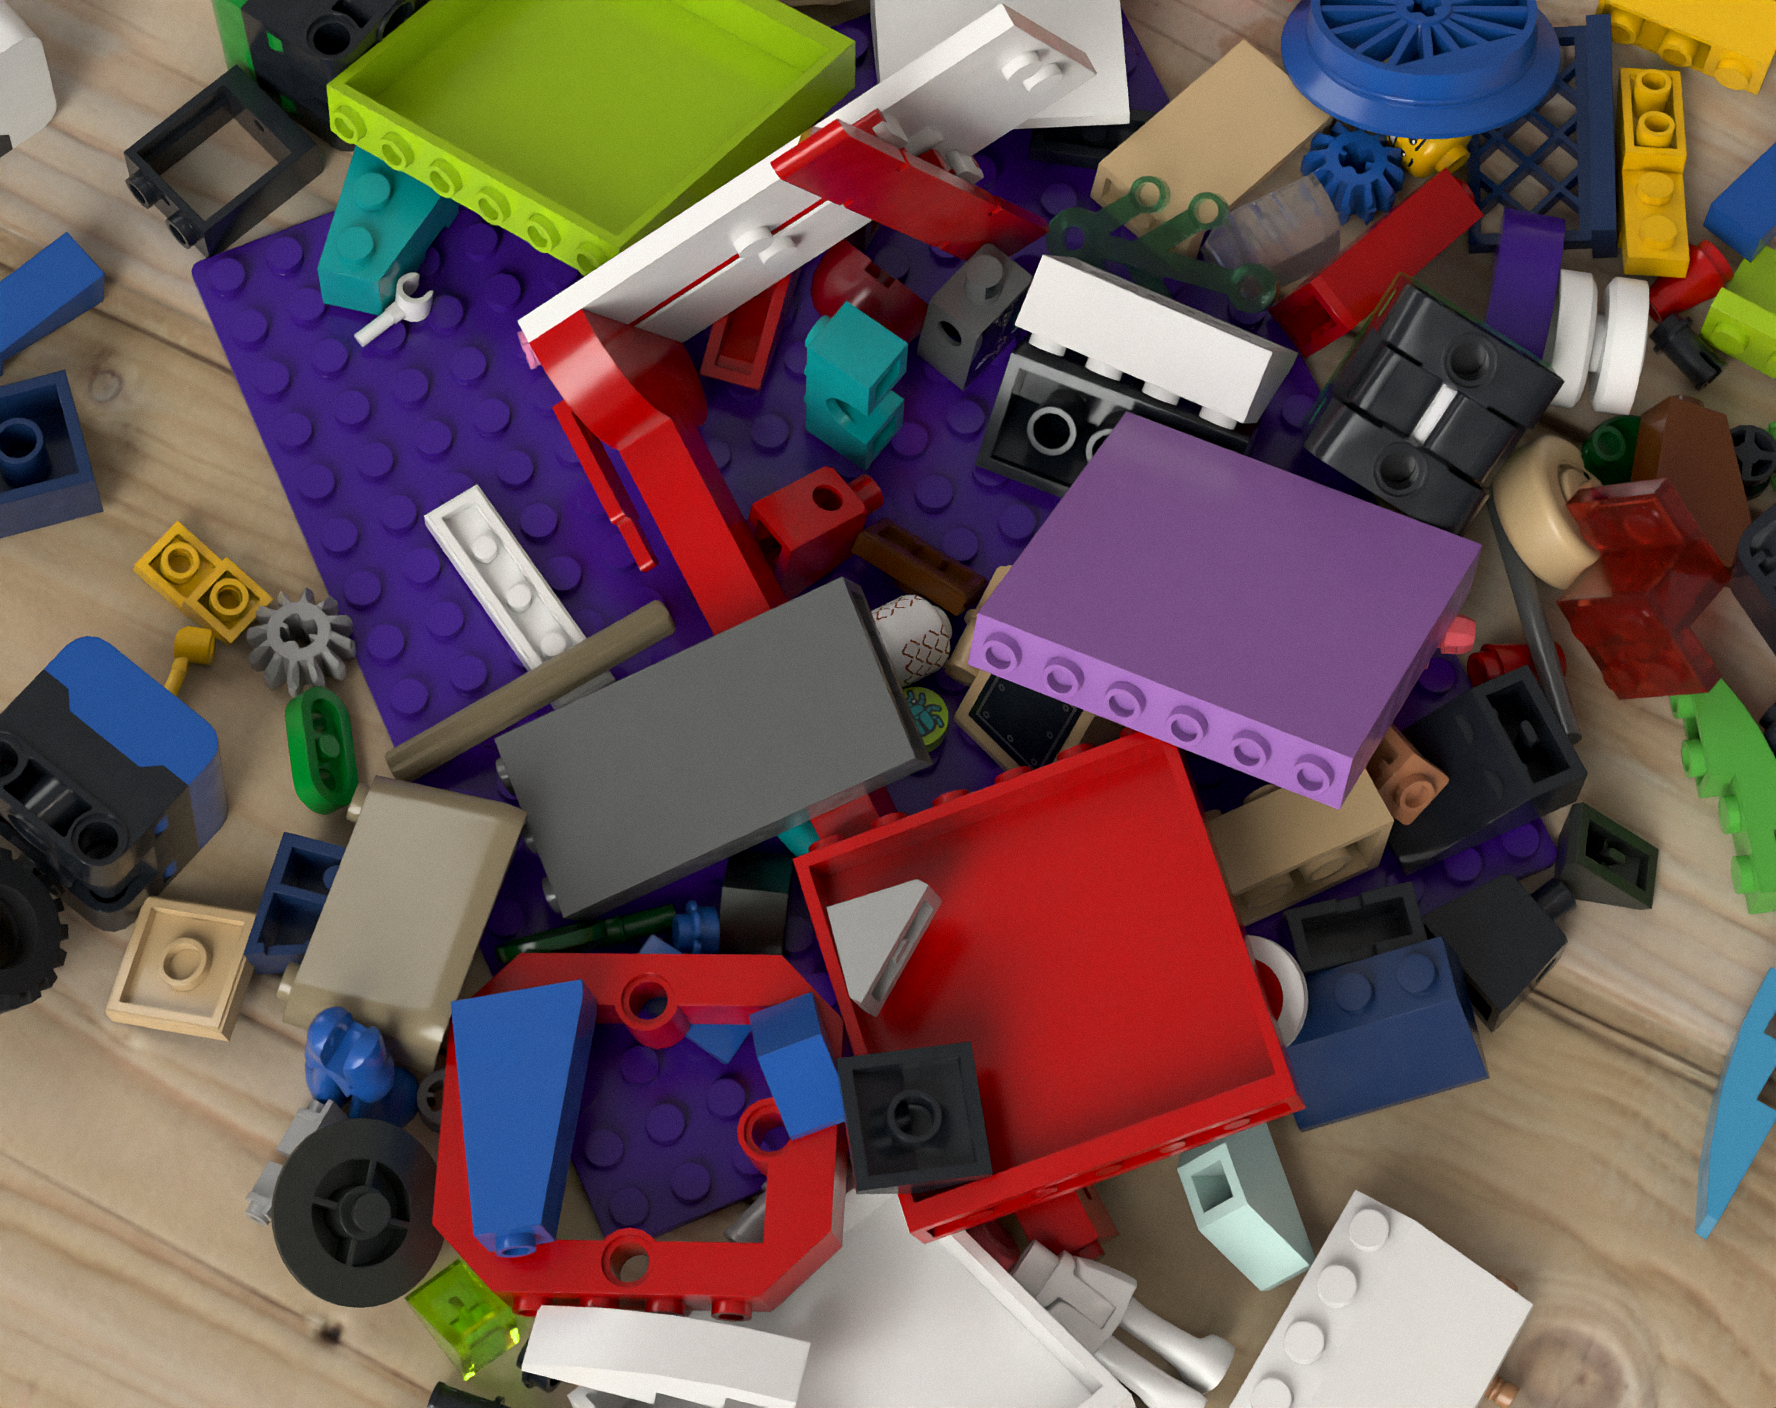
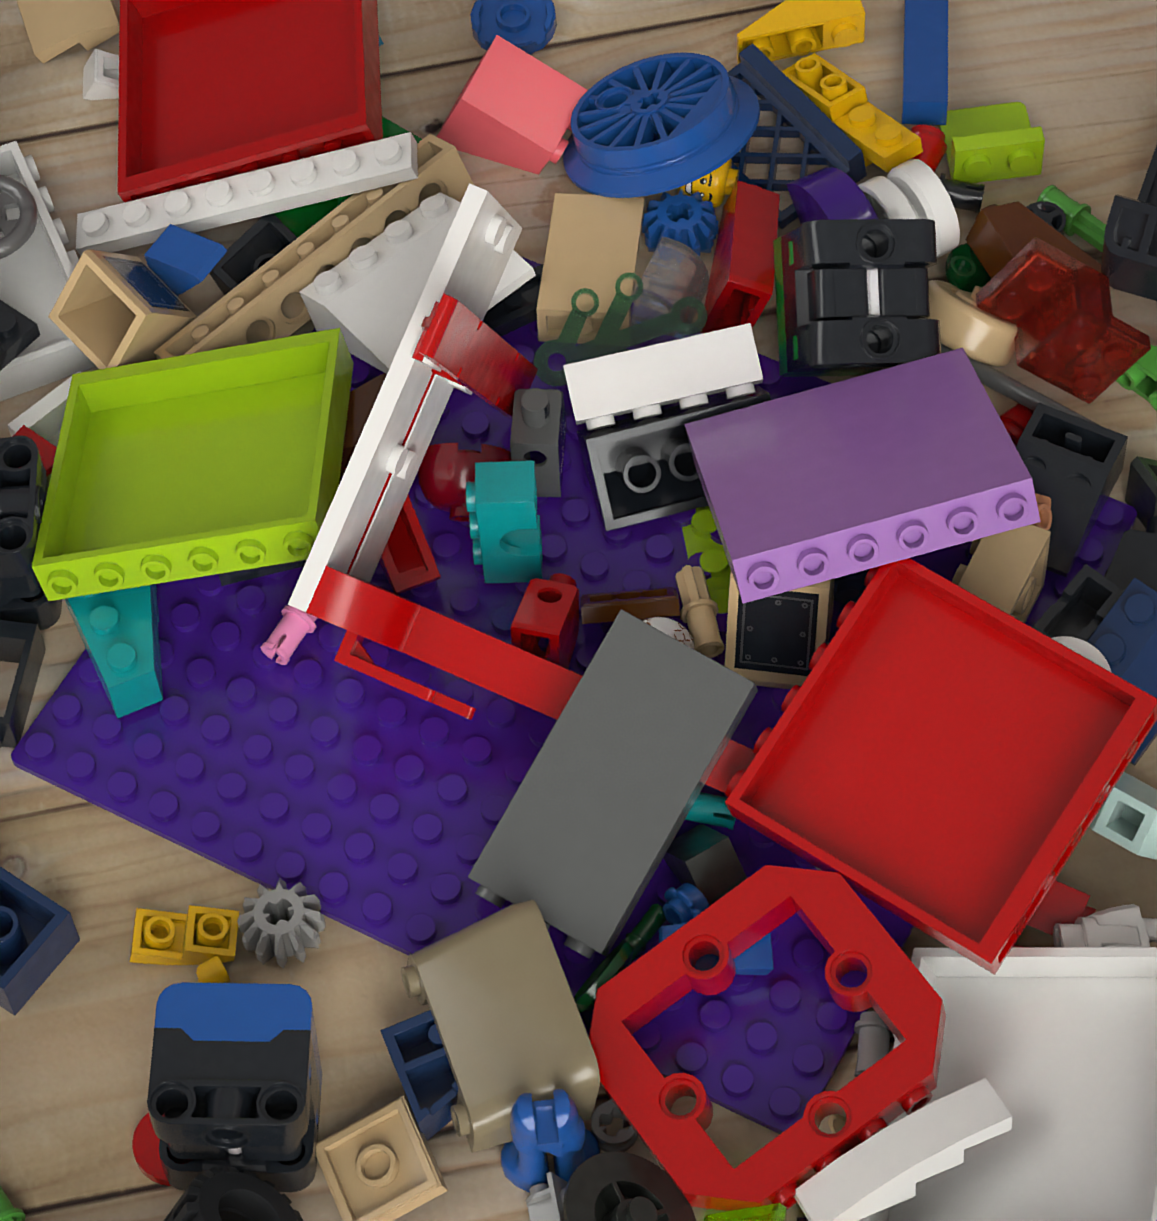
camera: 30 degrees left, 10 degrees down
green plate [285,686,359,815] -> none
white hand [354,272,434,347] -> none
dark tan axle [385,600,676,782] -> none
white tile [424,484,615,710] -> none
blue slope [451,979,598,1257] -> none
blue slope [749,992,845,1140] -> none
light grey slope [826,879,943,1017] -> none
black slope [836,1041,993,1194] -> none

